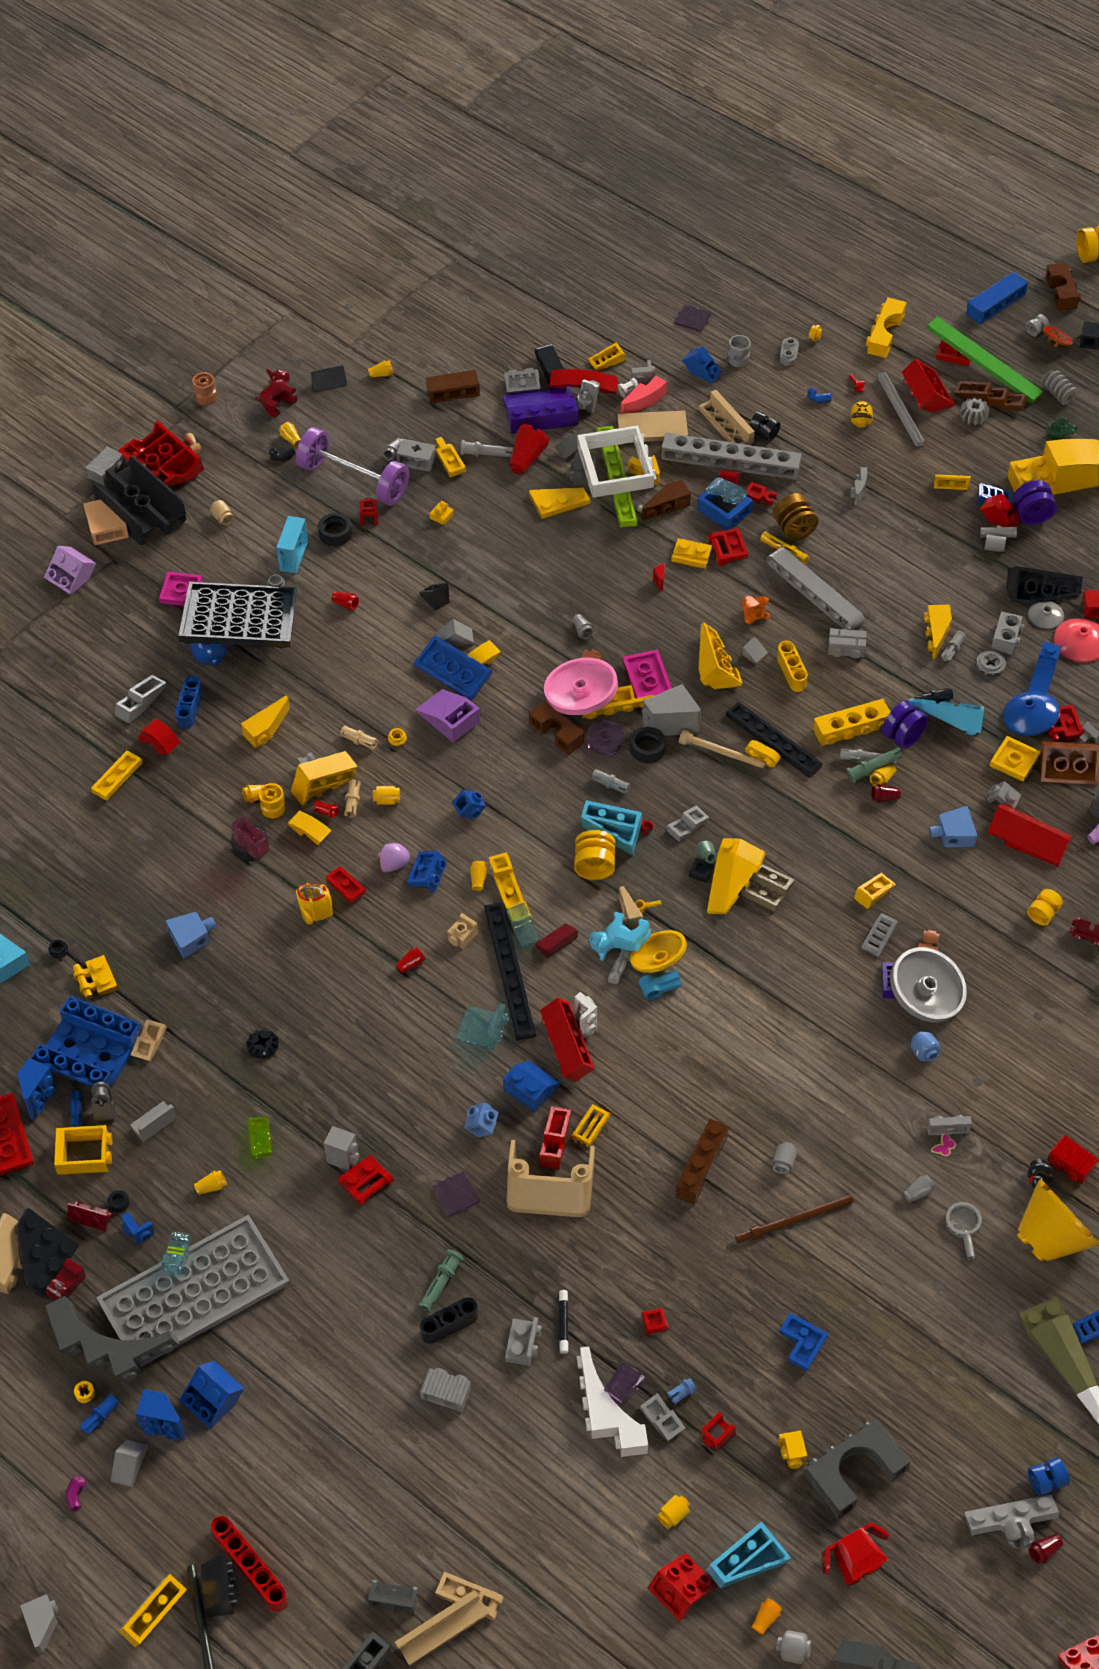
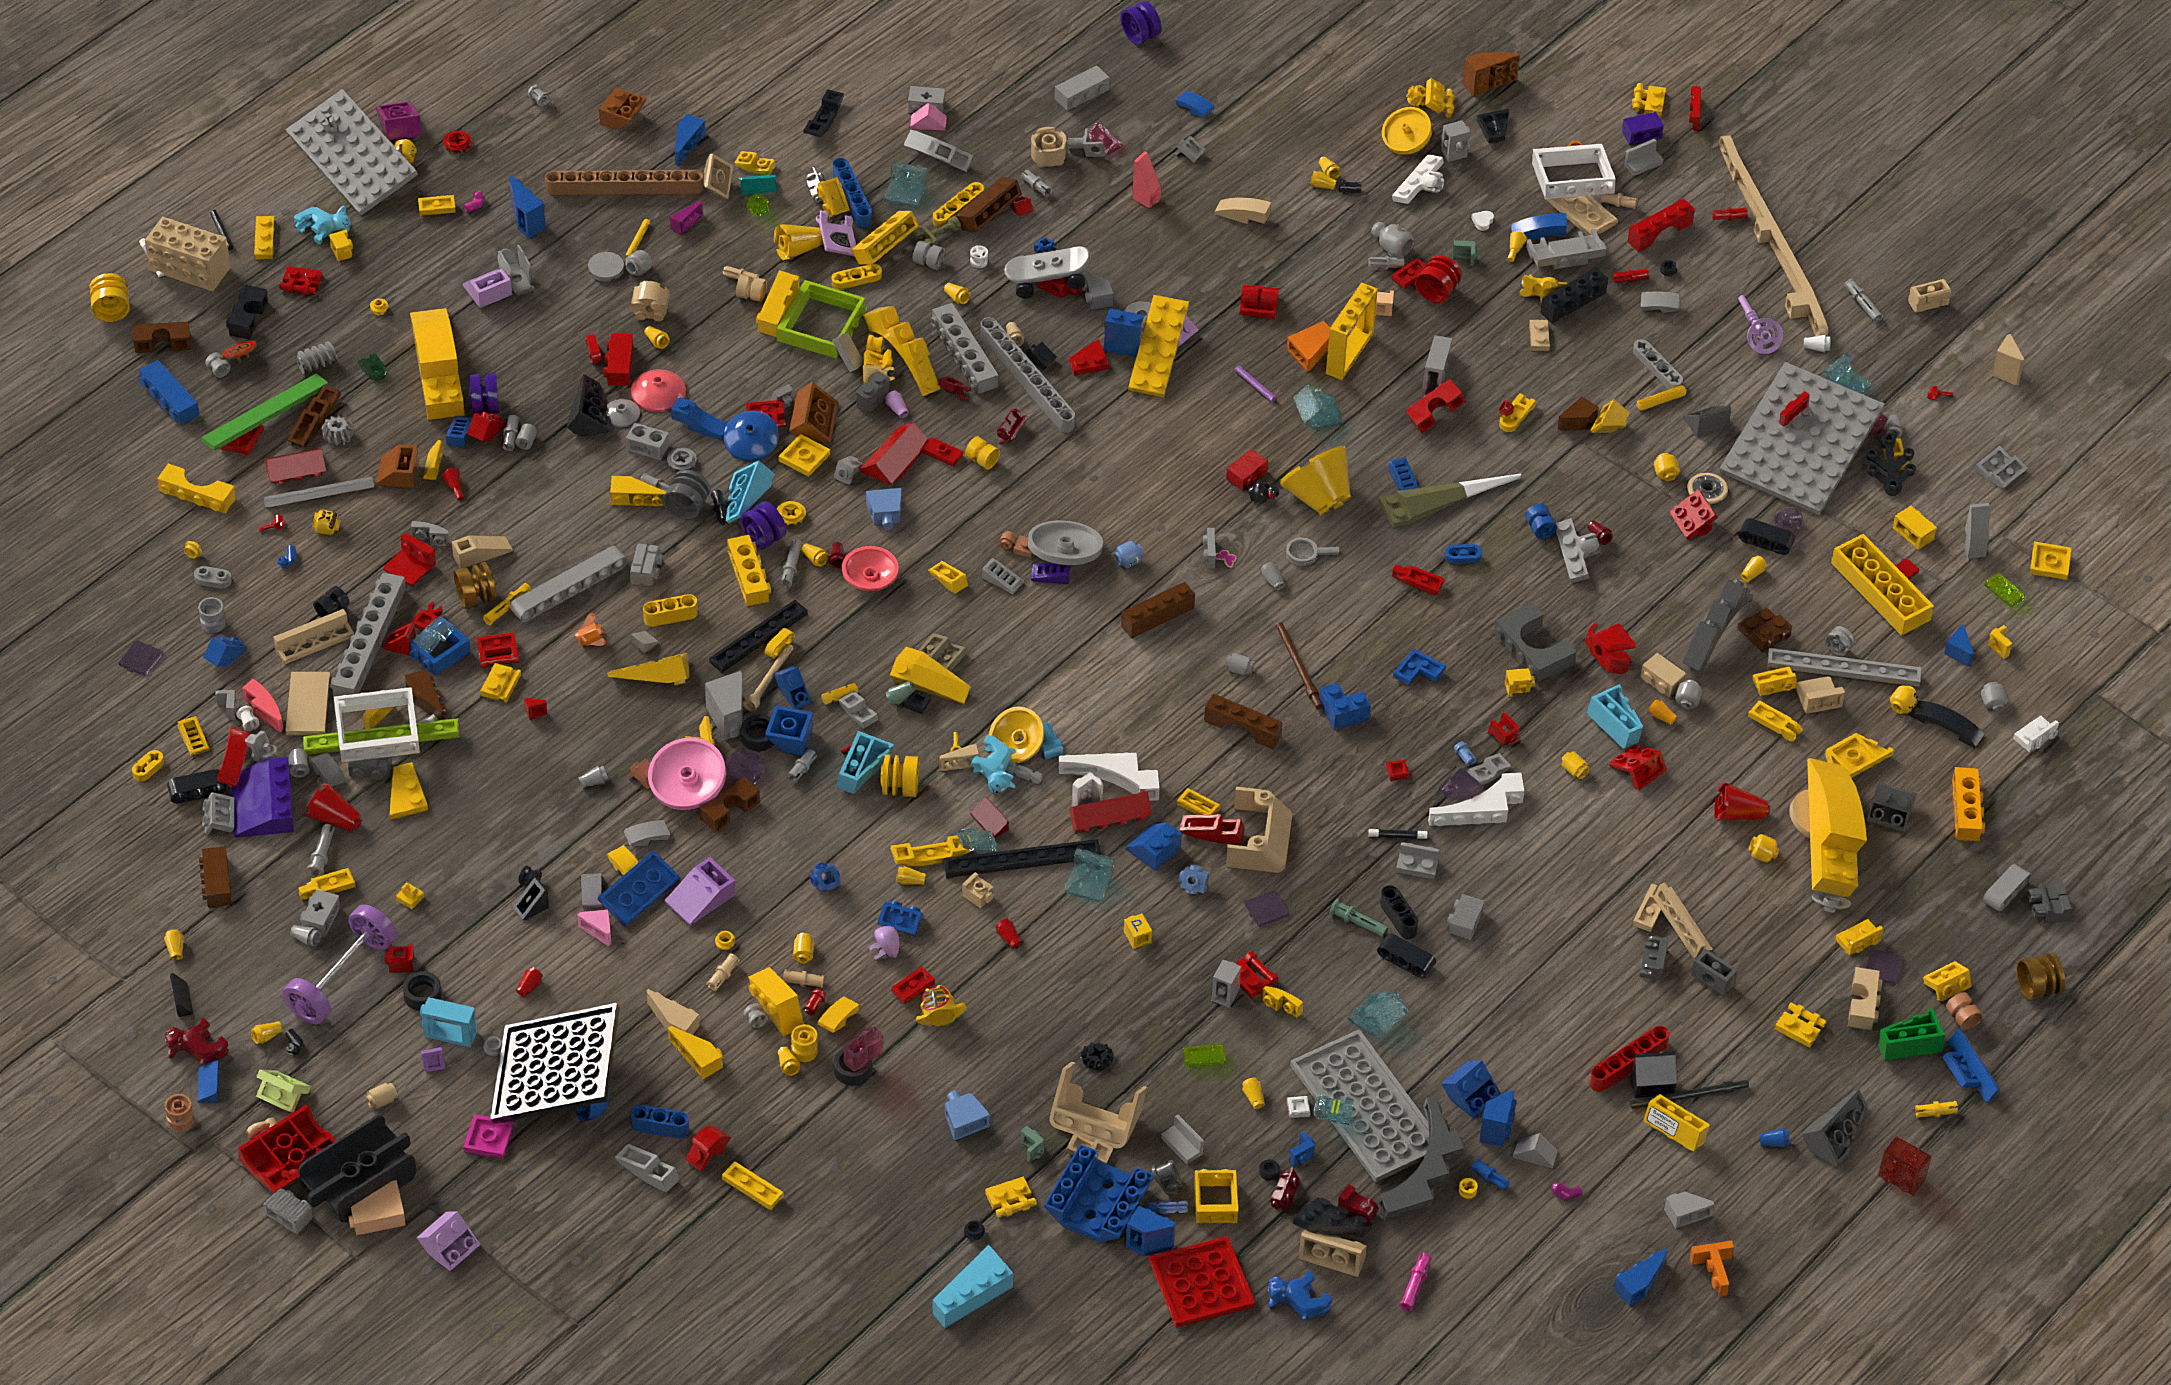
camera: 90 degrees left, 5 degrees down
dark pink plate [622,650,672,698] -> none
sand green pin [846,747,903,784] -> none
none -> yellow beam [132,750,164,782]
none -> blue slope [198,1061,220,1103]
none -> yellowish green bracket [256,1070,311,1112]
none -> light grey brick [288,748,310,777]
none -> dark orange slope [376,445,419,488]
none -> red bracket [383,533,436,586]
none -> medium lavender tile [421,1047,445,1072]
none -> red cone [442,468,464,501]
none -> tan slope [452,536,513,569]
none -> black wheel [518,865,542,885]
none -> bright pink slope [577,910,611,946]
none -> light grey slope [624,820,670,846]
none -> tan slope [646,989,700,1035]
none -> dark grey wheel [663,470,711,520]
none -> blue slope [765,705,813,756]
none -> blue slope [774,667,812,709]
none -> yellow gear [777,501,806,526]
none -> yellow axle [821,683,858,705]
none -> coral dish [842,546,899,591]
none -> red plate [922,437,963,467]
none -> sand green bracket [1021,1126,1044,1163]
none -> tan windscreen [1050,1062,1148,1148]
none -> white arch [1059,753,1159,801]
none -> reddish brown brick [1121,582,1195,639]
none -> yellow brick [1124,914,1152,949]
none -> yellow slope [1262,986,1303,1019]
none -> white tile [1287,1096,1310,1118]
none -> blue brick [1320,683,1371,730]
none -> clear light blue slope [1348,991,1409,1036]
none -> black beam [1377,934,1436,978]
none -> red hinge [1392,564,1445,596]
none -> blue plate [1444,544,1482,564]
none -> tan brick [1641,653,1686,698]

